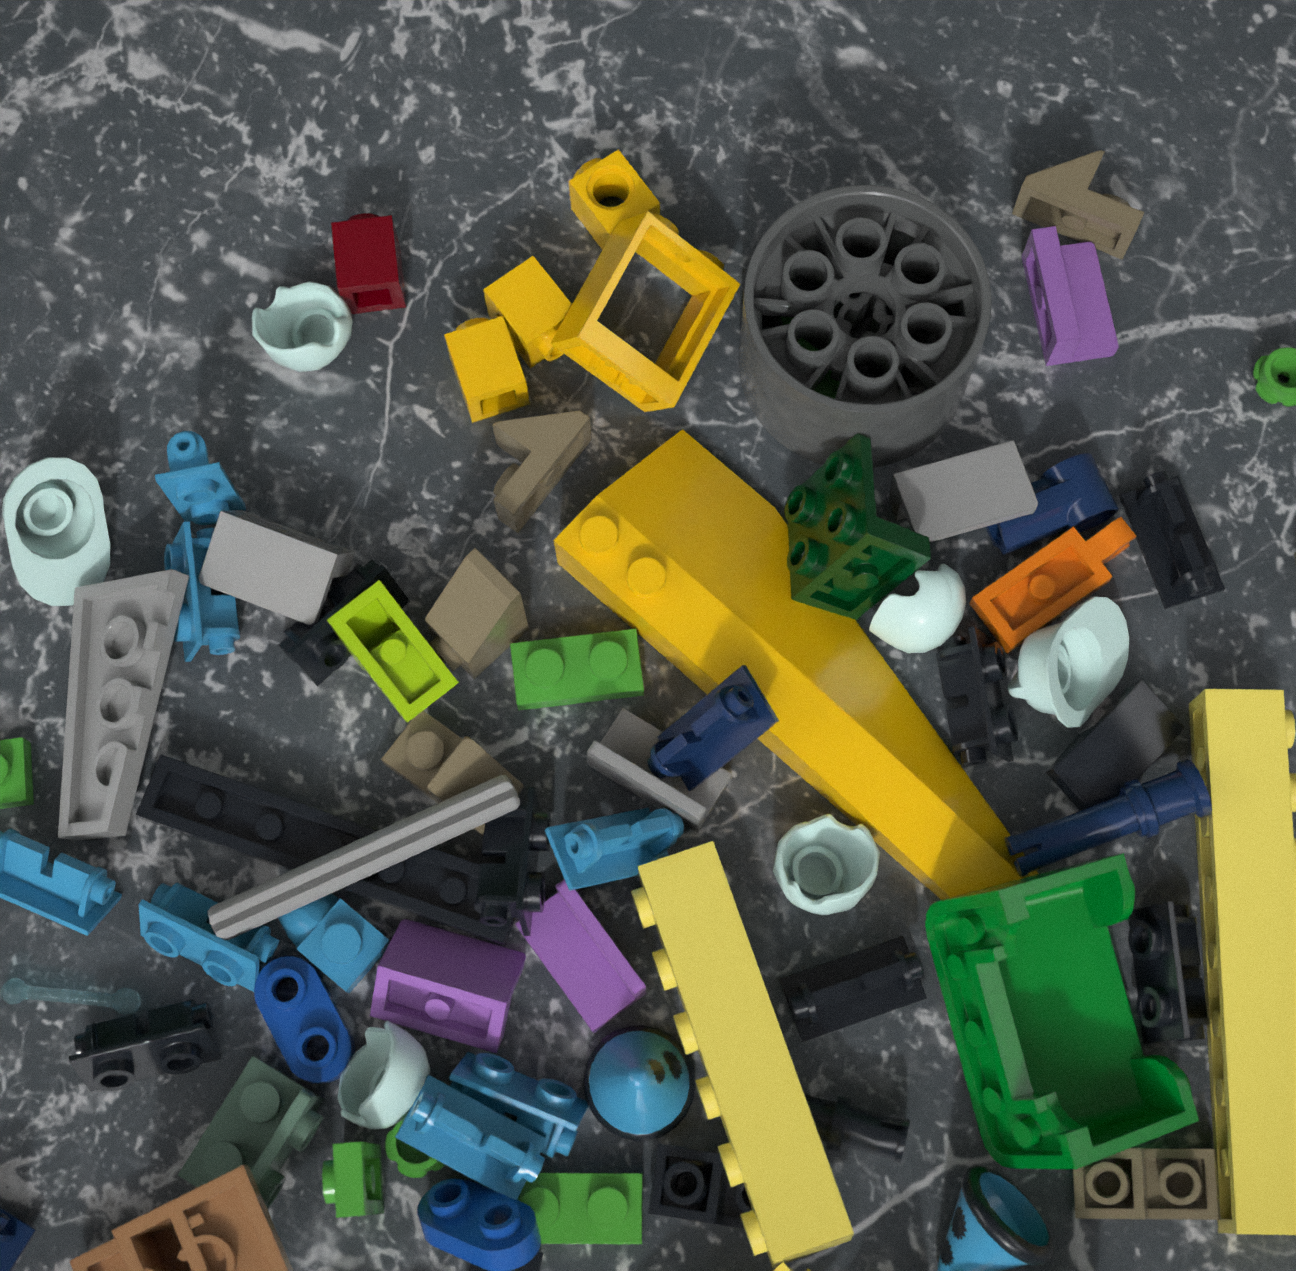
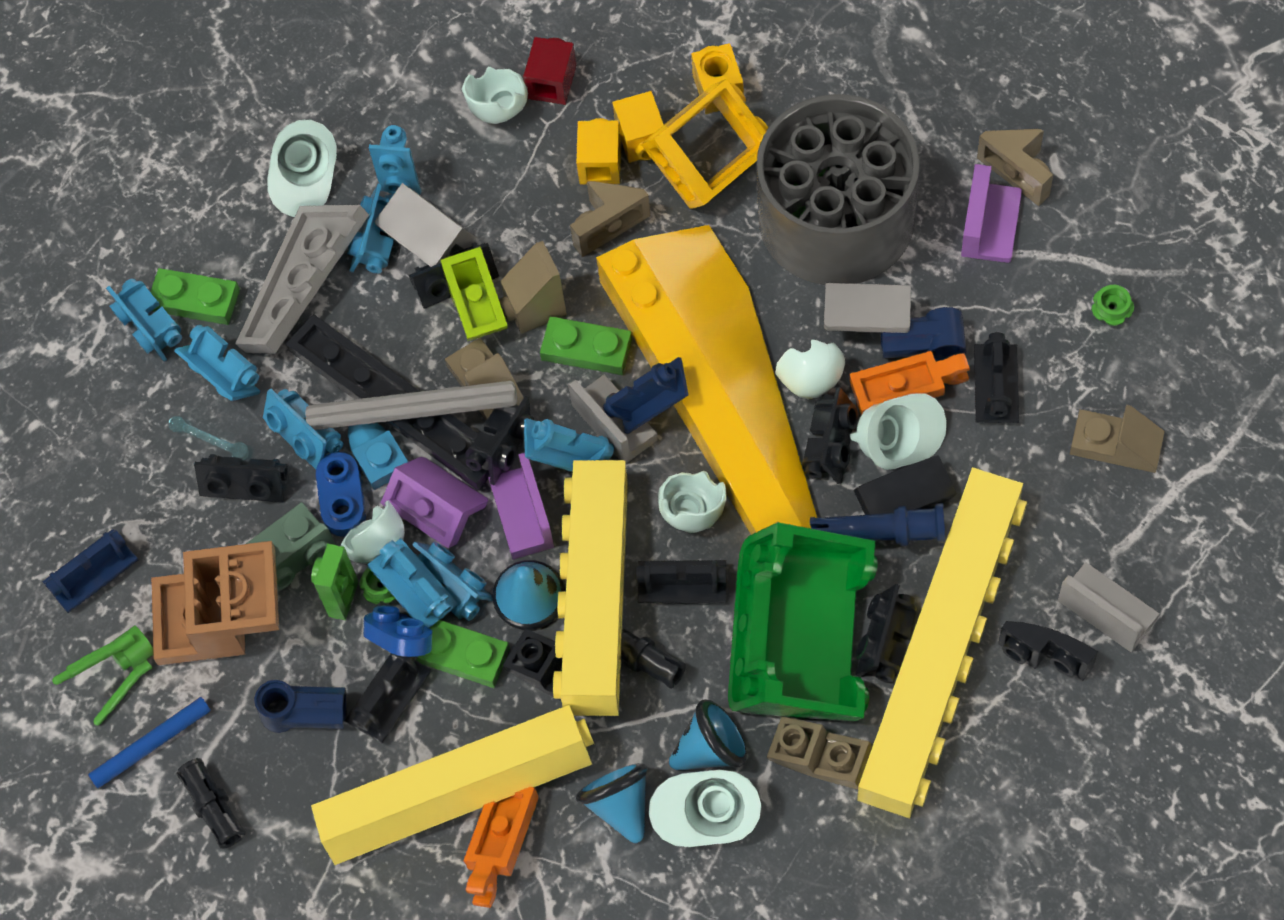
camera: 25 degrees right, 10 degrees down
dark green bracket [785,433,931,620] -> none

